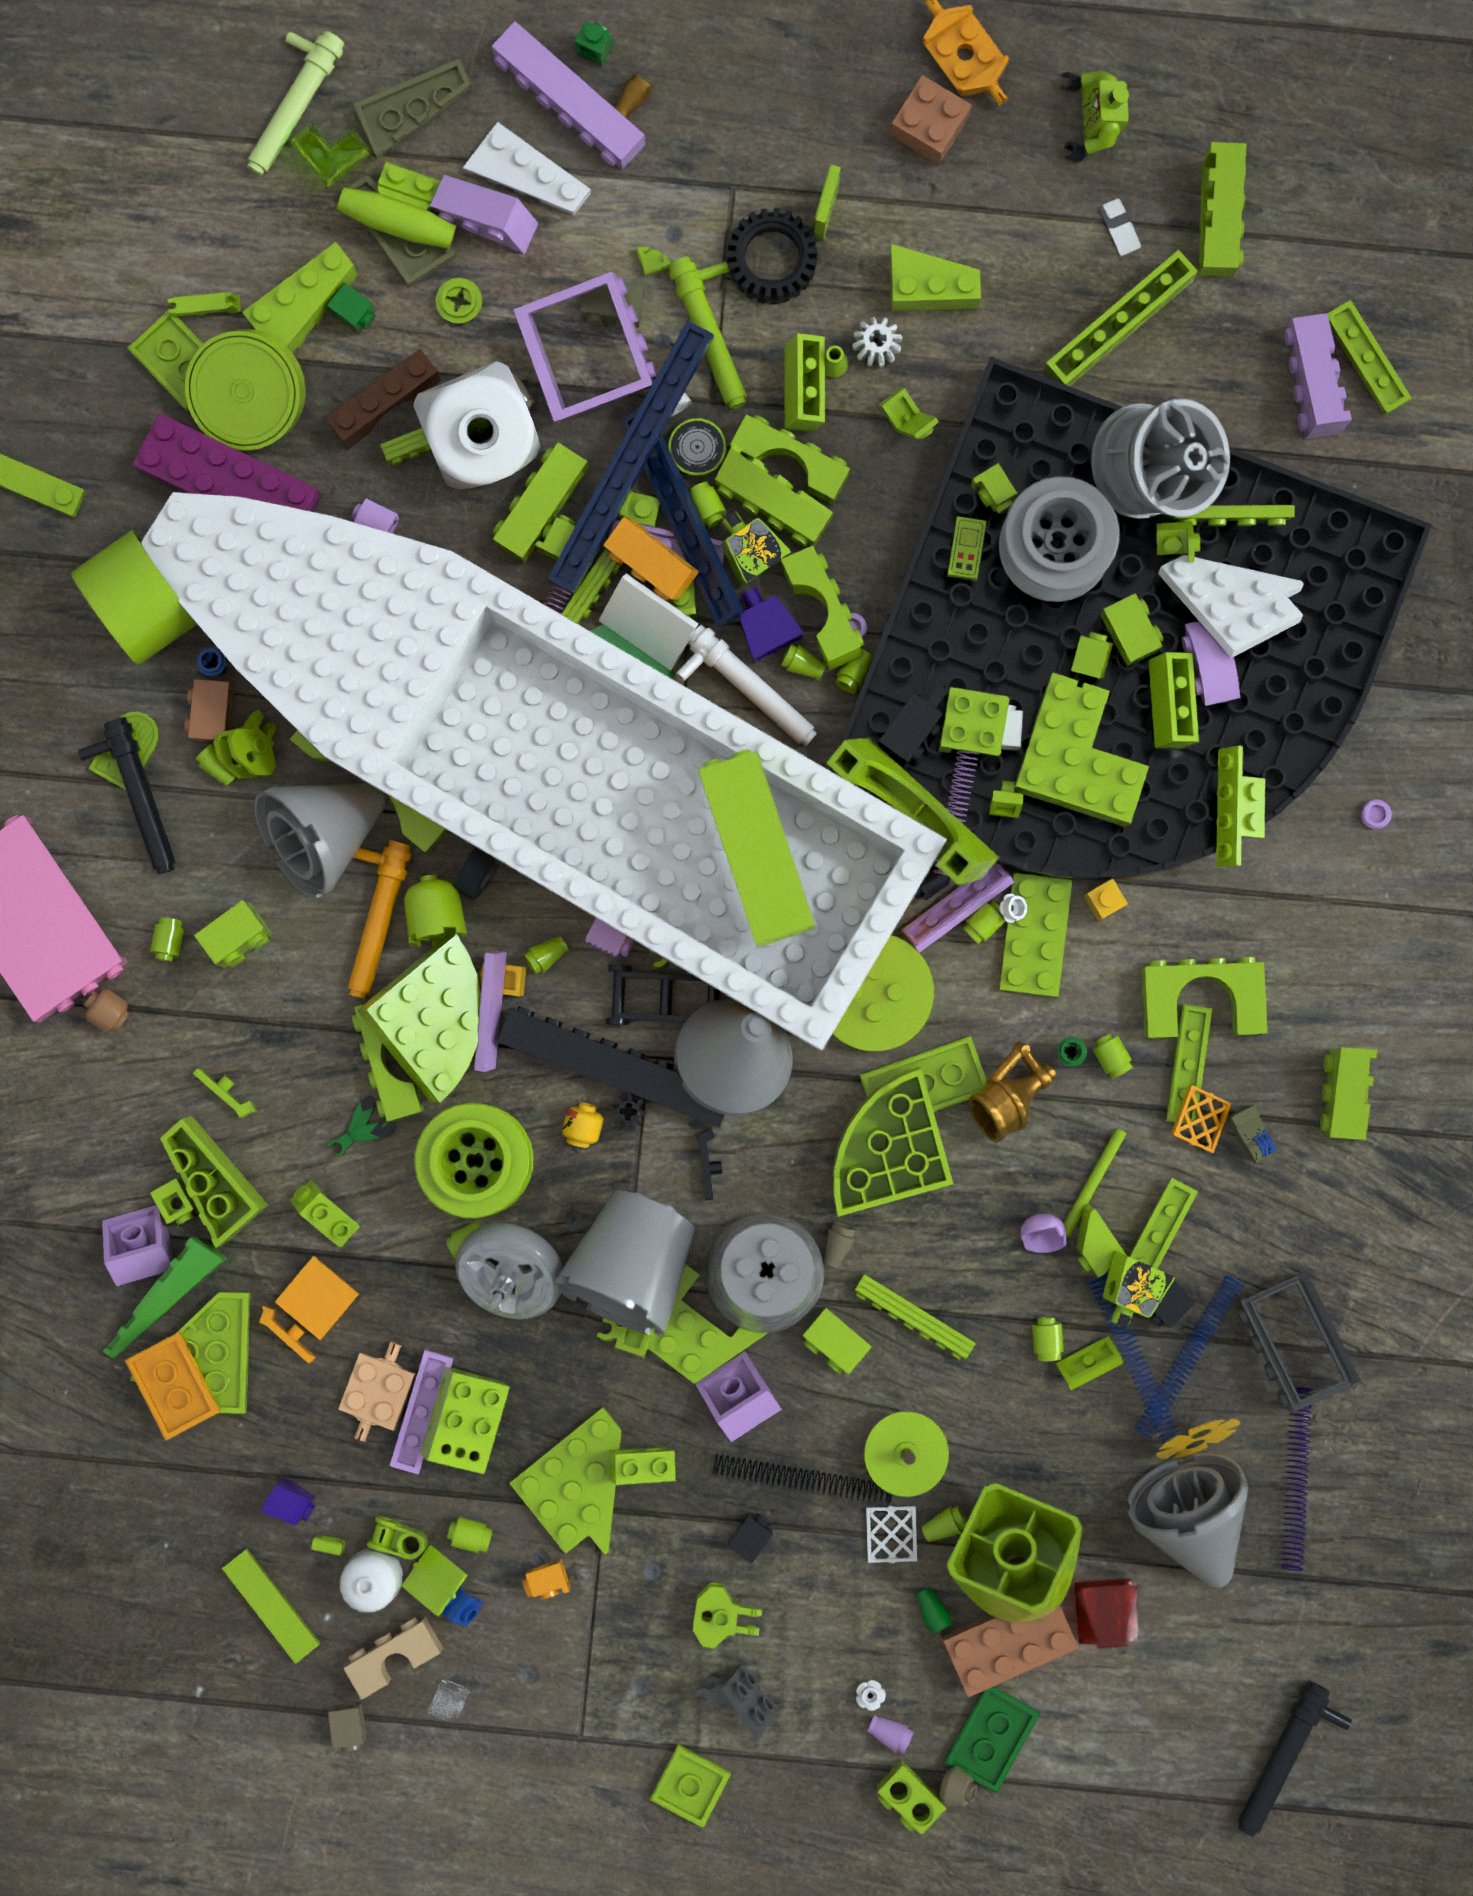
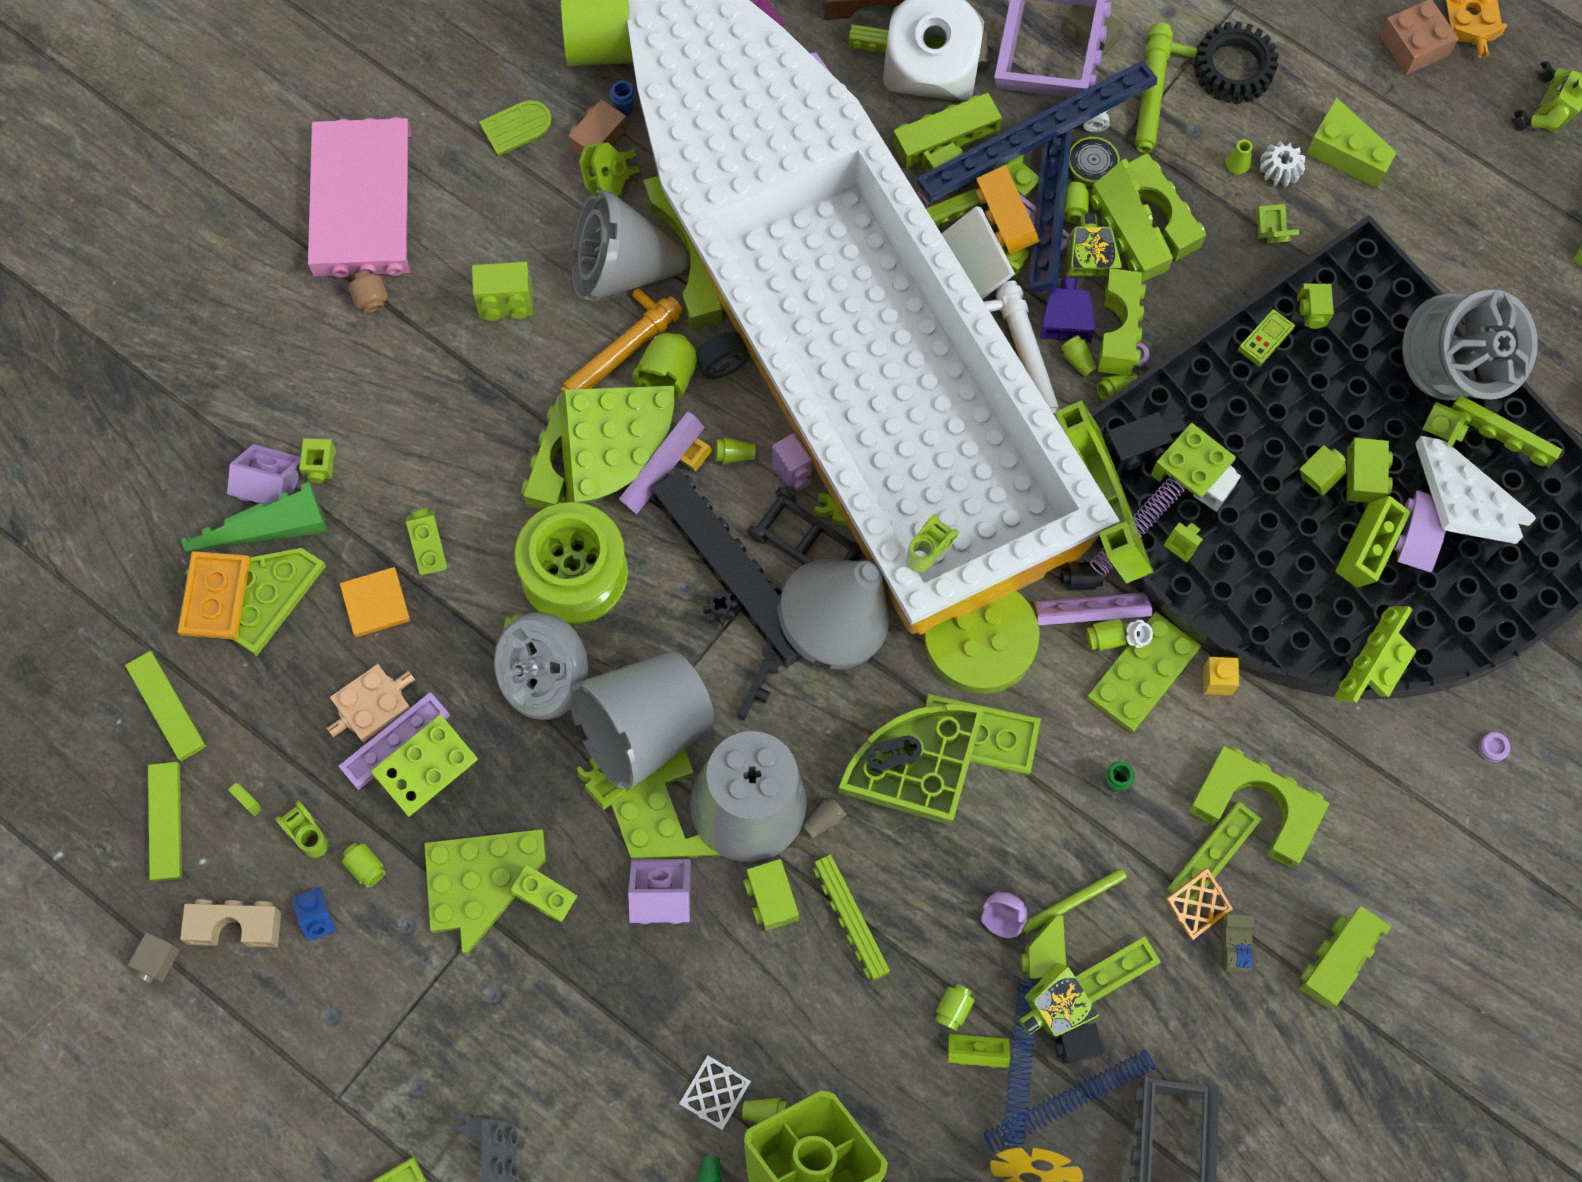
camera: 30 degrees right, 15 degrees down
black cylinder [78,717,176,875] -> none
lime brick [150,917,184,962] -> none
lime wedge [160,1116,269,1248] -> none
lime piece [193,1068,258,1118] -> none
lime cone [195,743,237,787] -> none
light orange piece [259,1305,316,1364] -> none
dark purple slope [260,1477,316,1526] -> none
green piece [327,1096,396,1158] -> none
white cylinder [340,1547,403,1612] -> none
lime piece [401,1545,468,1617] -> none
clear brick [428,1678,470,1722] -> none
light orange brick [522,1558,571,1599] -> none
yellow head [561,1102,604,1148] -> none
lime tile [636,246,671,278] -> none
lime hinge [693,1581,762,1648] -> none
lime brick [698,749,815,948] -> none
black piece [713,1453,892,1506] -> none
black brick [727,1513,773,1564] -> none
lime brick [784,333,825,432] -> none
lime tile [813,165,841,241] -> none
lime piece [864,1411,949,1497] -> none
pearl gold piece [968,1041,1056,1143] -> none
light grey wheel [999,477,1119,602] -> none
lime piece [1014,672,1149,827] -> none
lime brick [1043,250,1198,386] -> none
lime brick [1092,1033,1133,1079] -> none
white sticker [1098,199,1141,256] -> none
none -> lime tile [125,650,207,762]
none -> black beam [866,735,922,772]
none -> lime piece [906,513,959,572]

